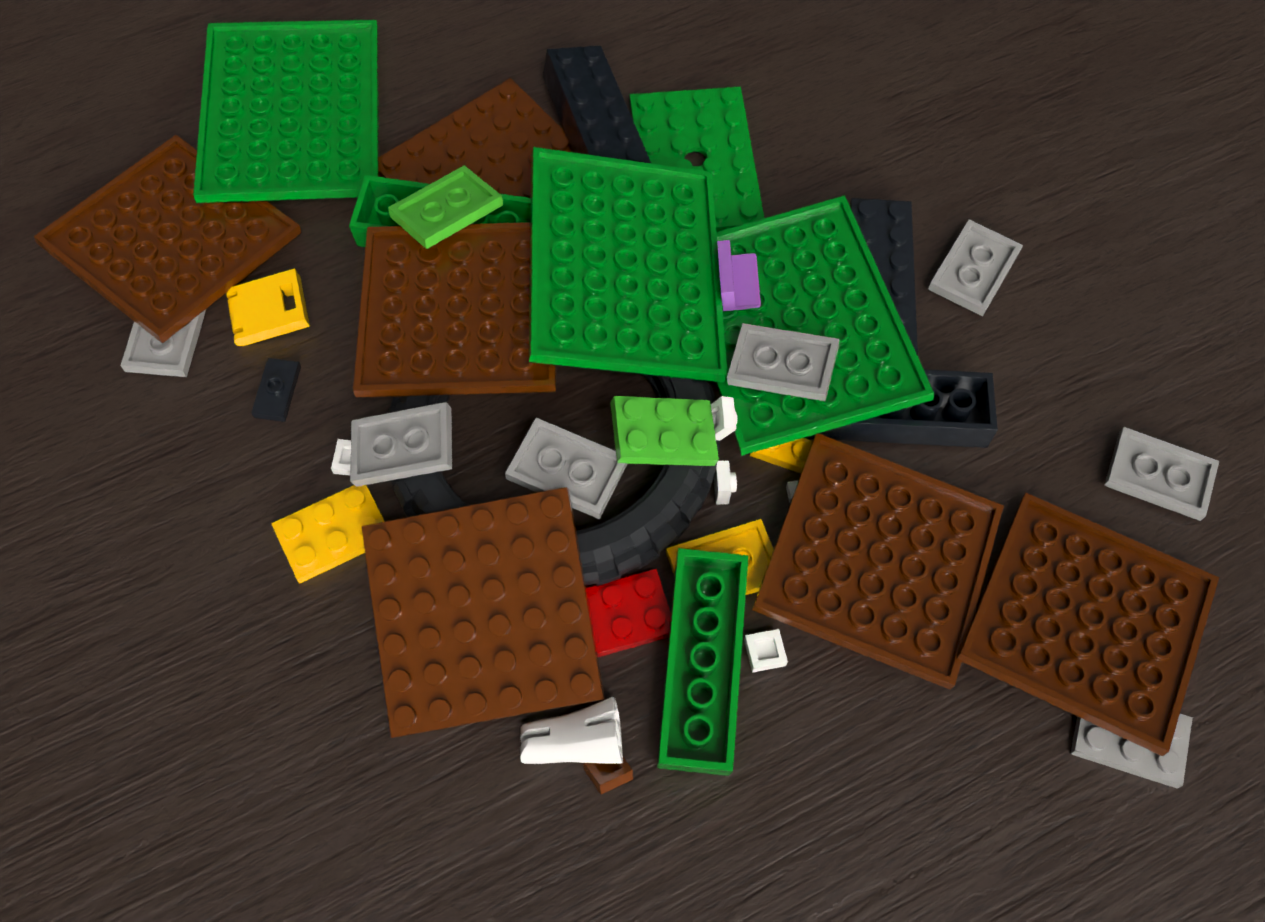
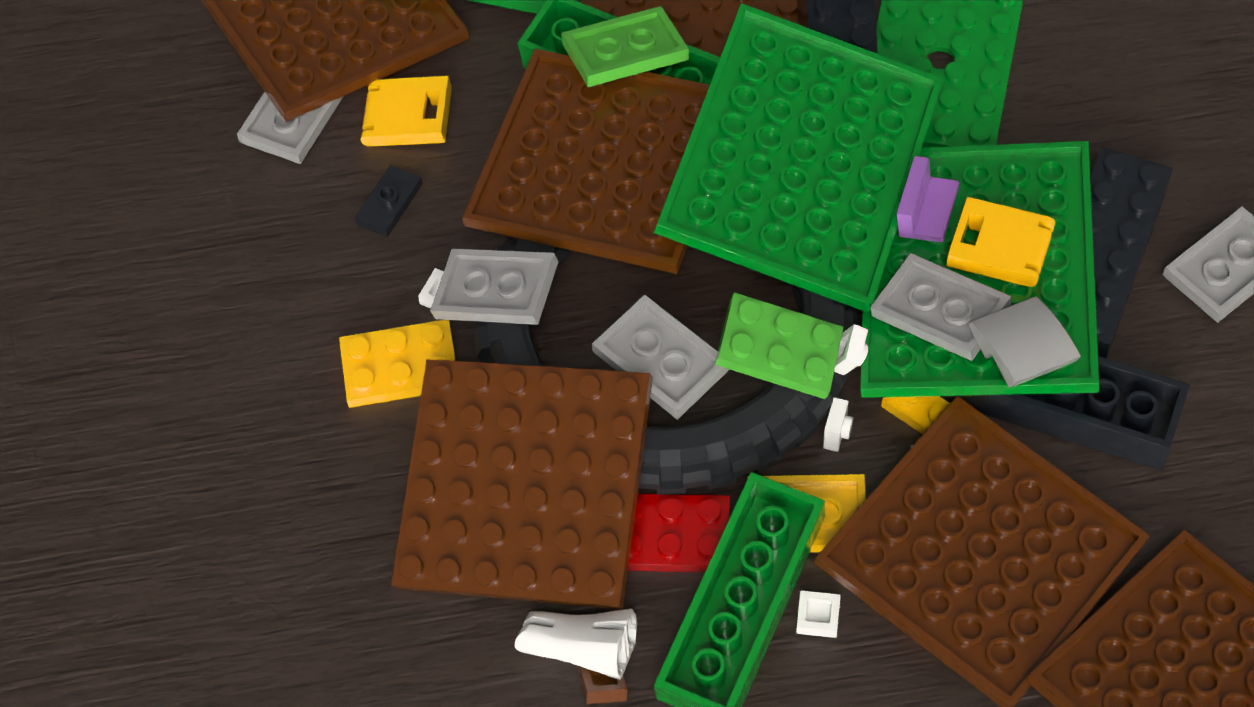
camera: 25 degrees right, 5 degrees down
none -> yellow container [946,197,1055,287]
none -> light grey slope [968,296,1081,388]

